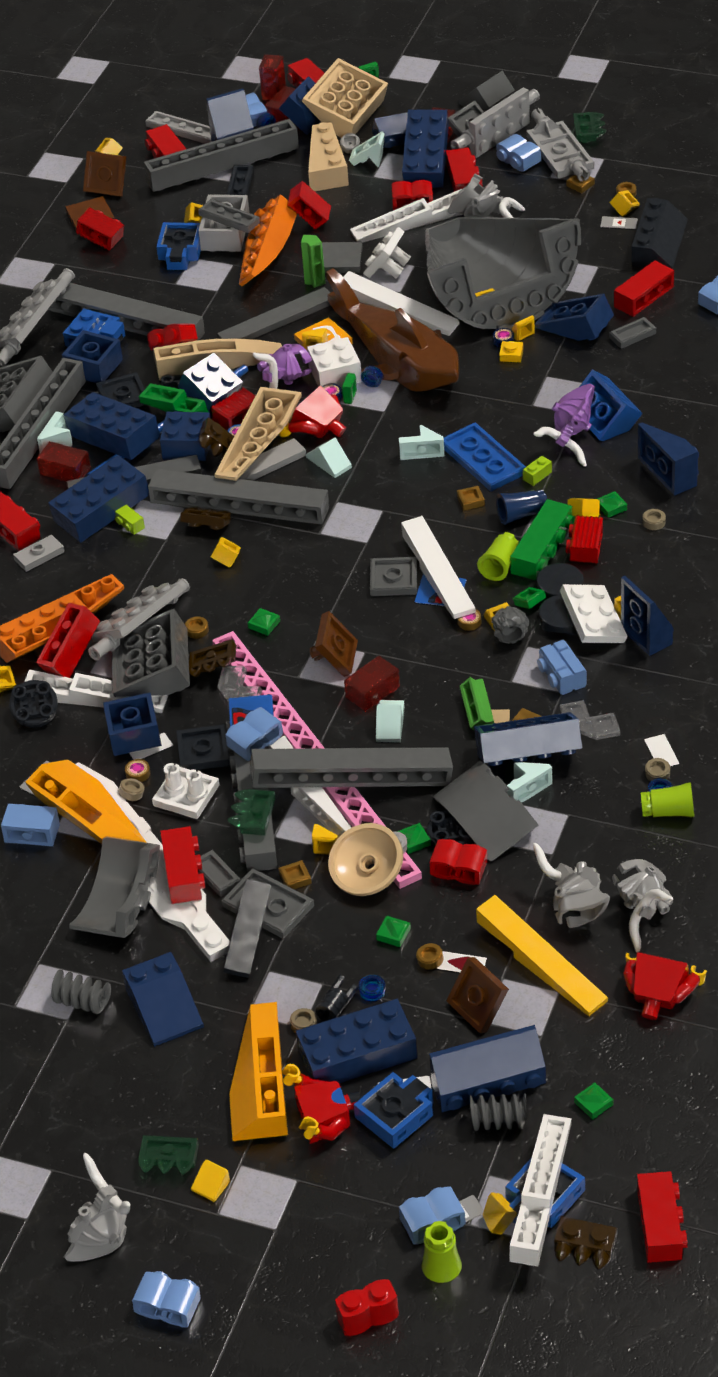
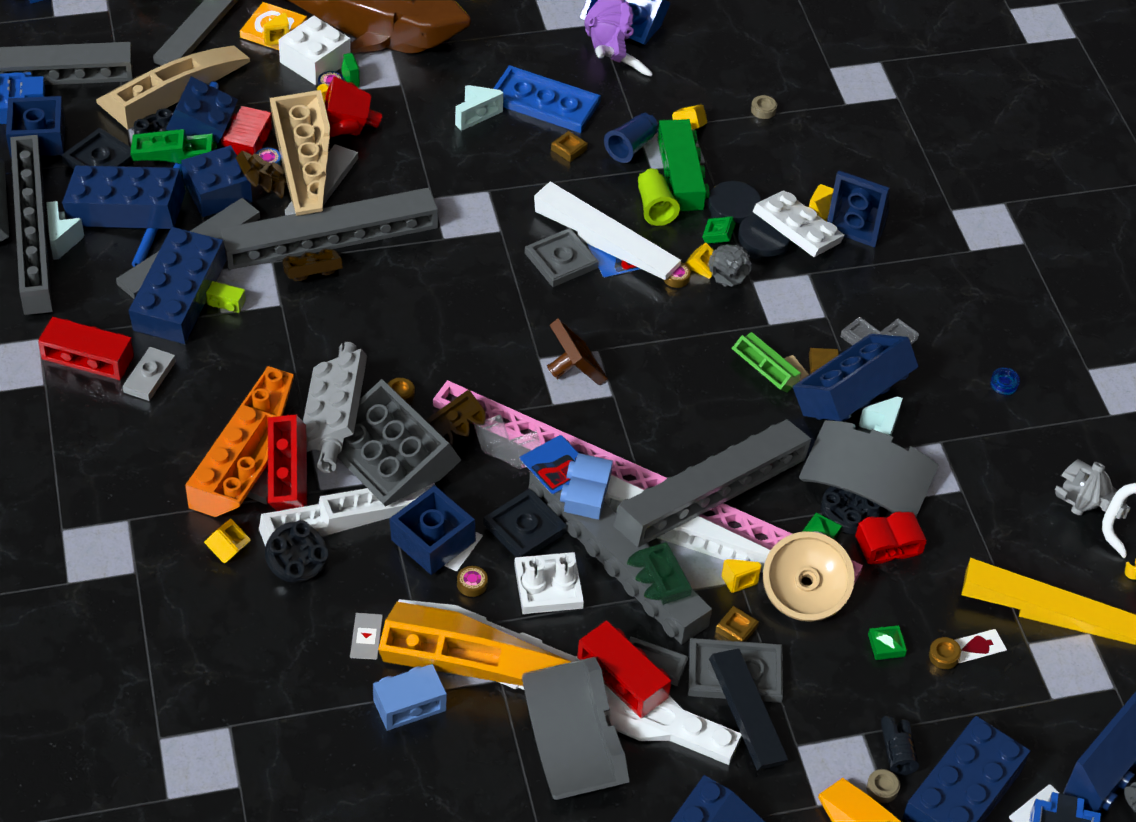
camera: 40 degrees left, 5 degrees up
clear red brick [37,441,91,481] -> none
dark tan tile [119,778,144,801] -> none
red brick [147,323,198,350] -> none
yellow slope [211,537,241,567] -> none
green tile [248,608,280,636] -> none
medium lavender helmet [253,344,312,389] -> none
light aqua slope [306,437,352,478] -> none
clear red brick [344,656,400,711] -> none
clear blue tile [359,975,386,1001] -> none
clear blue tile [361,366,383,387] -> none
light aqua slope [376,700,405,742] -> none
reddish brown tile [446,957,509,1033] -> none
lime piece [523,456,552,486] -> none
light grey helmet [533,843,610,928] -> none
medium blue brick [537,640,587,695] -> none
red brick [566,515,603,563] -> none
green tile [598,491,627,518] -> none
dark blue slope [638,423,699,495] -> none
lime plant [641,782,694,817] -> none
white sticker [644,734,679,766] -> none
dark tan tile [645,758,670,783] -> none

